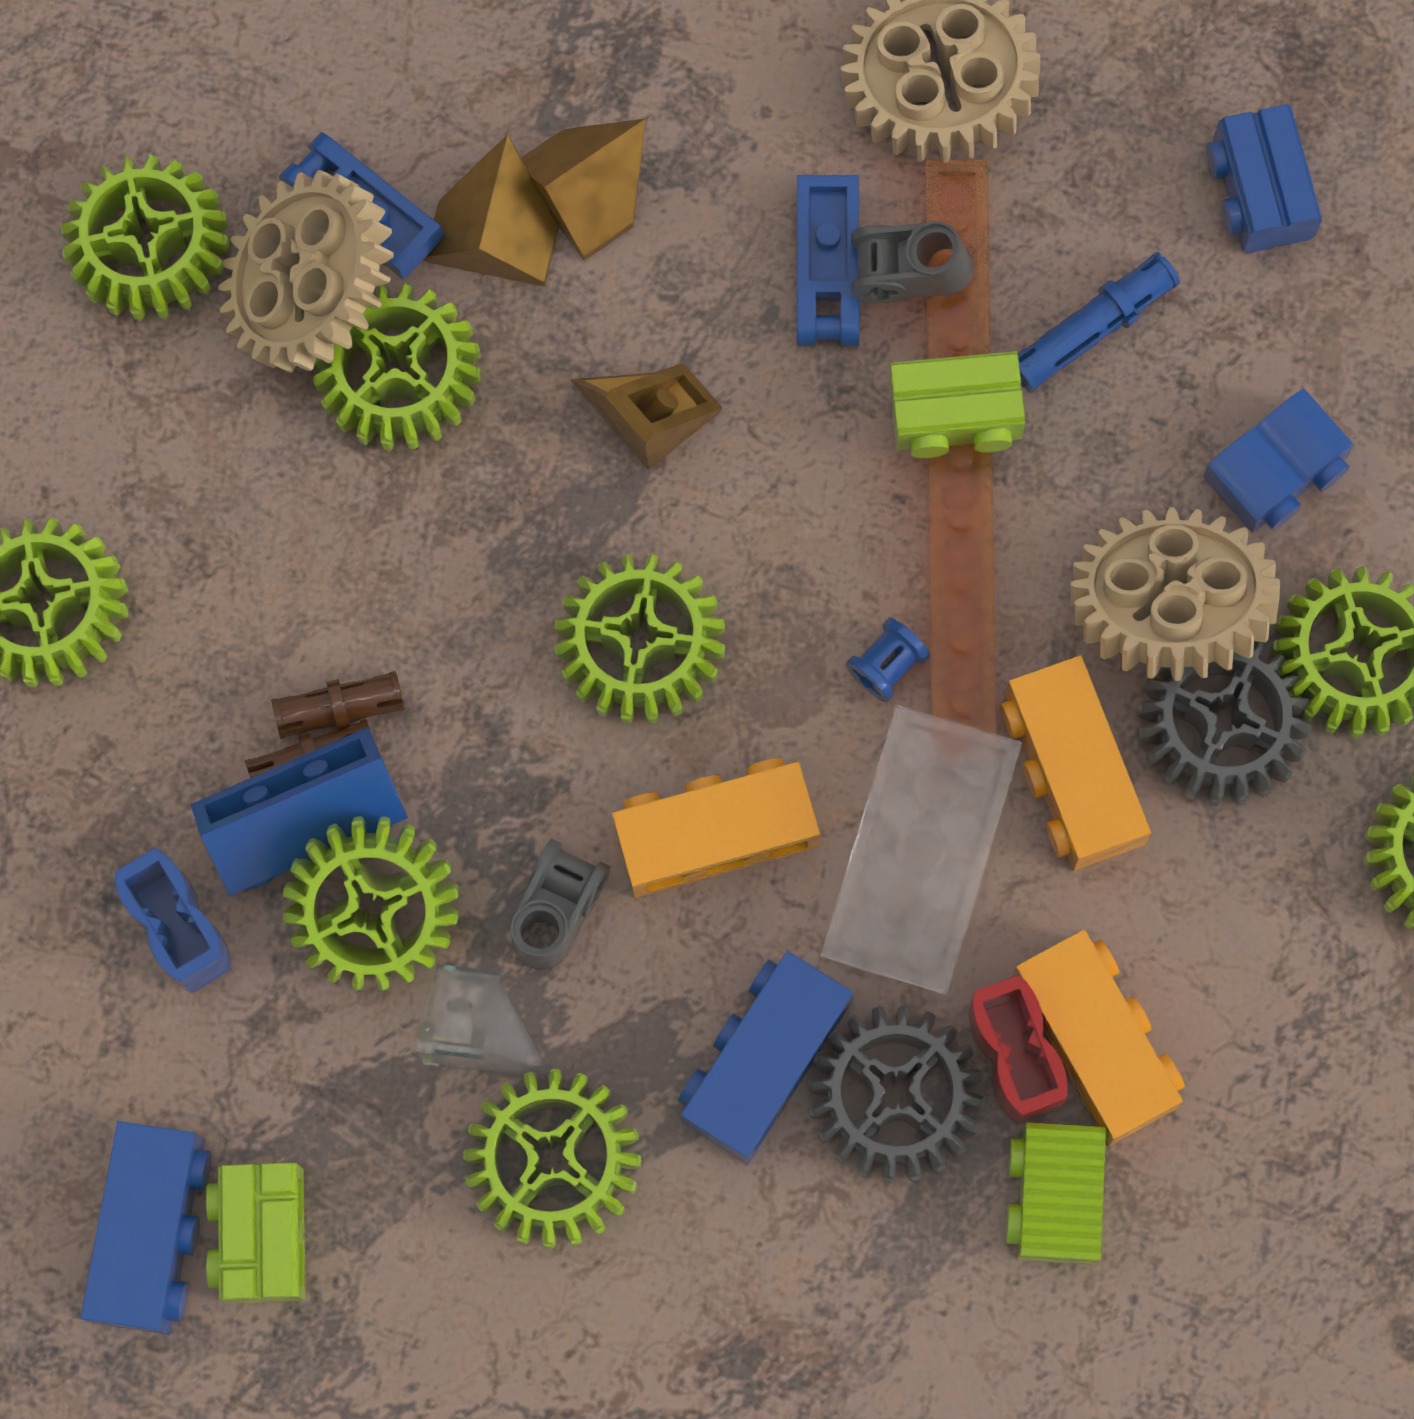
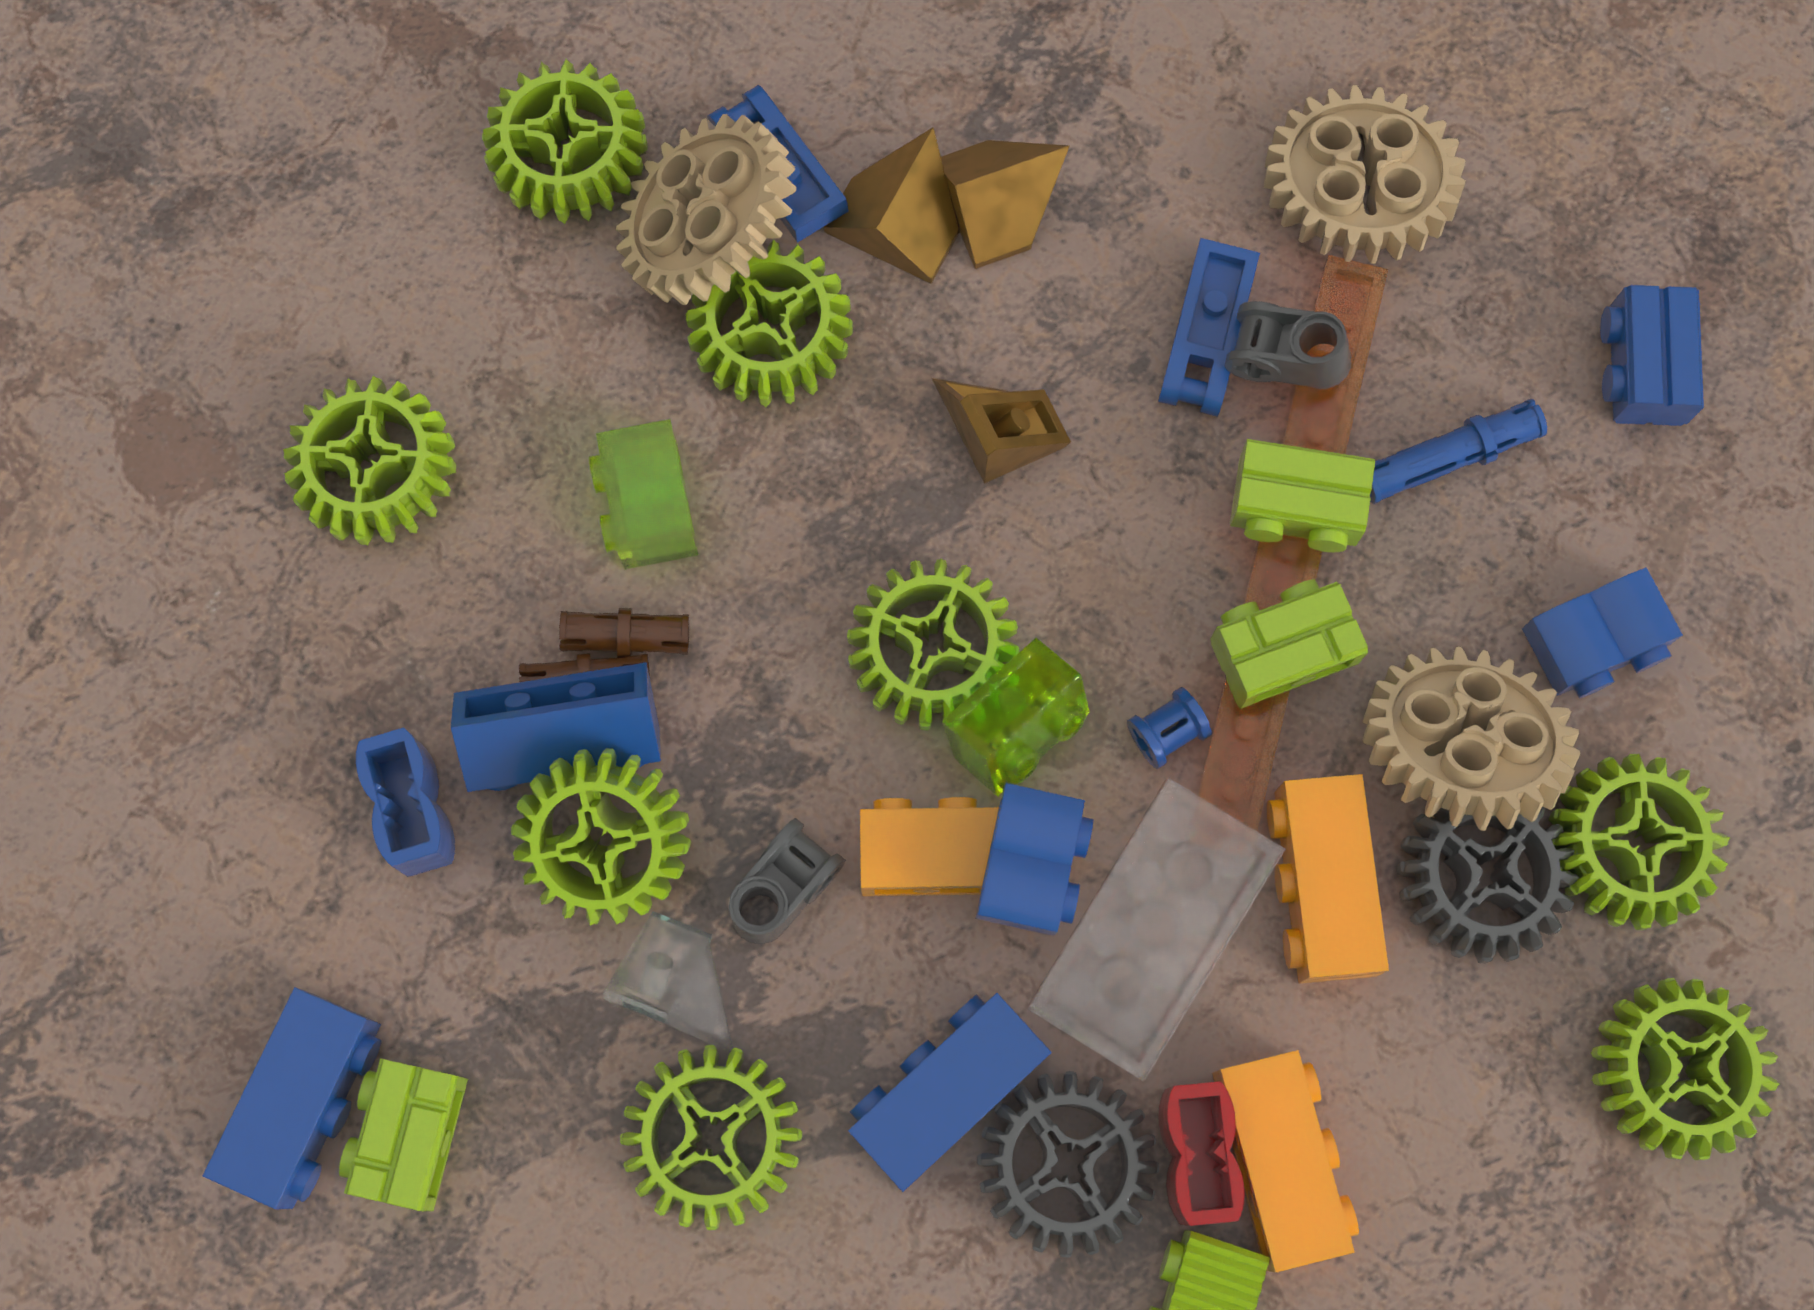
camera: 10 degrees right, 0 degrees up
none -> clear neon green brick [589,419,699,570]
none -> clear neon green brick [942,637,1090,797]
none -> blue brick [975,783,1094,936]
none -> lime brick [1210,579,1368,709]

